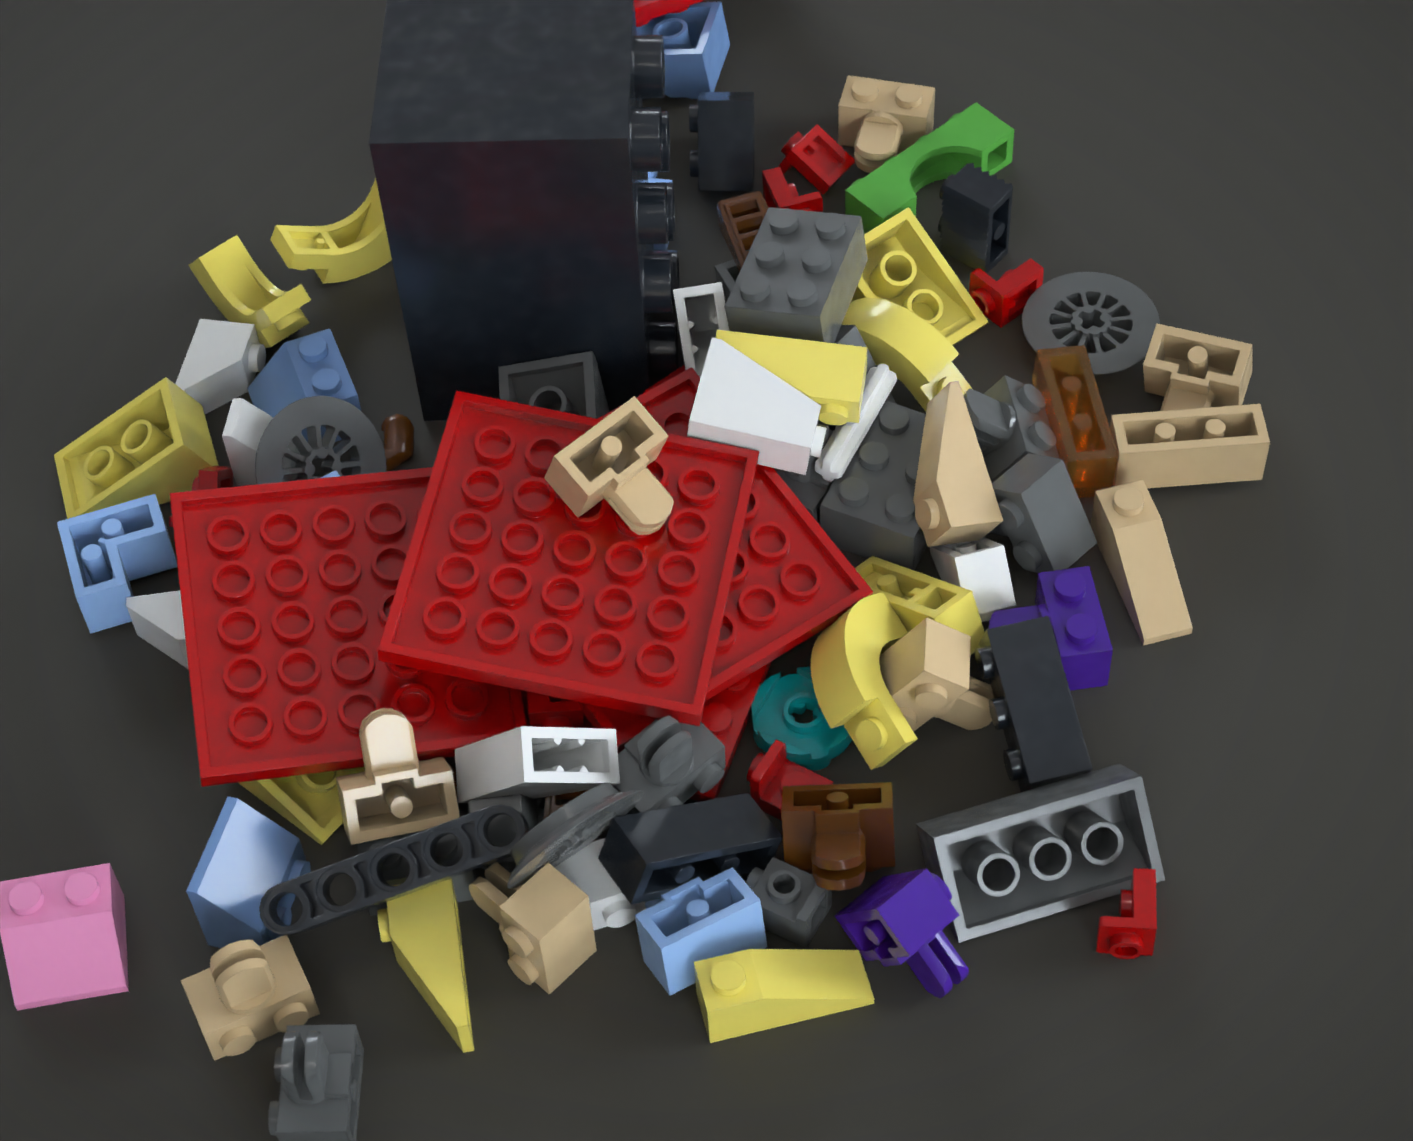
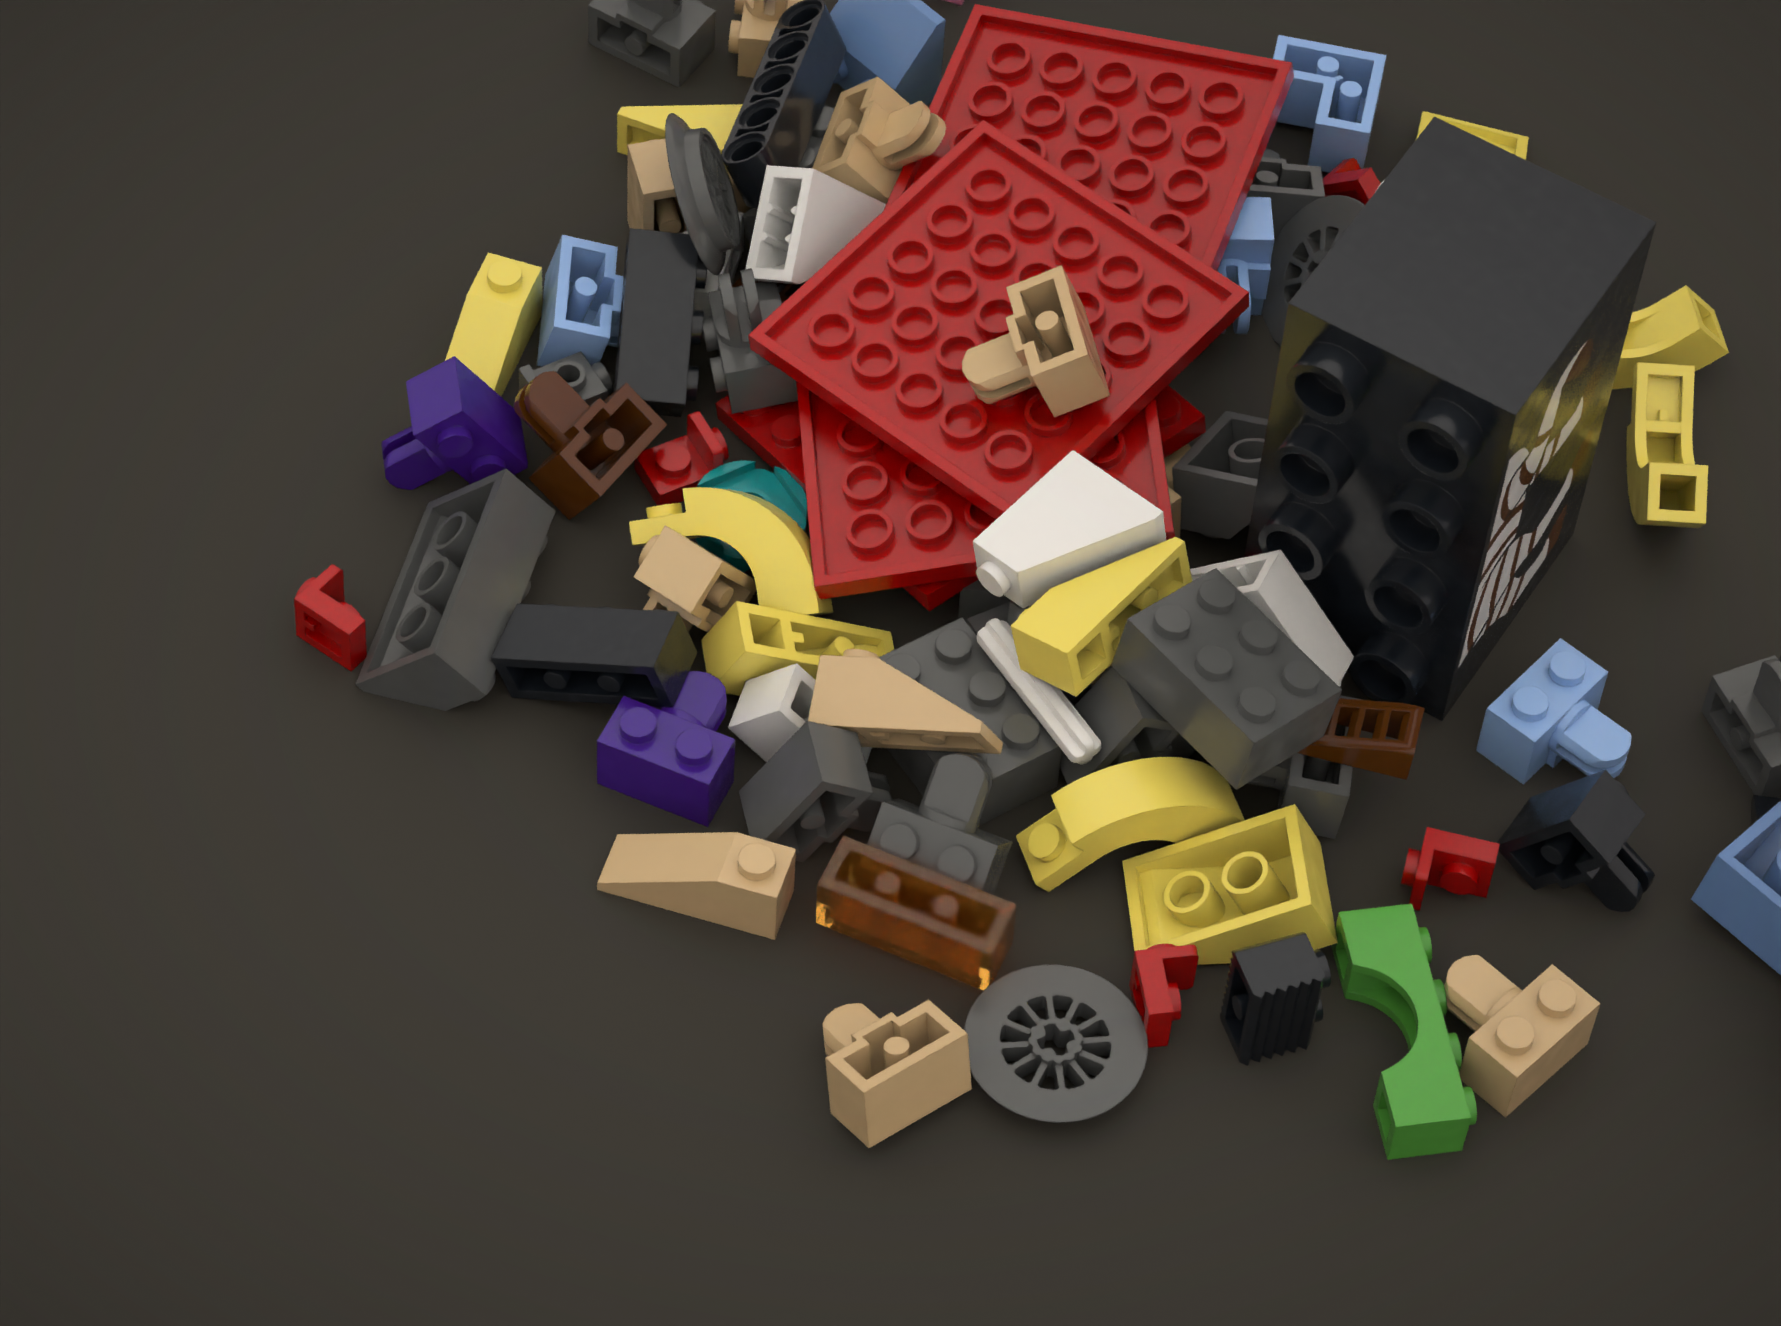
camera: 115 degrees right, 0 degrees up
red bracket [778,124,855,195] -> none
tan brick [1107,404,1270,488] -> none

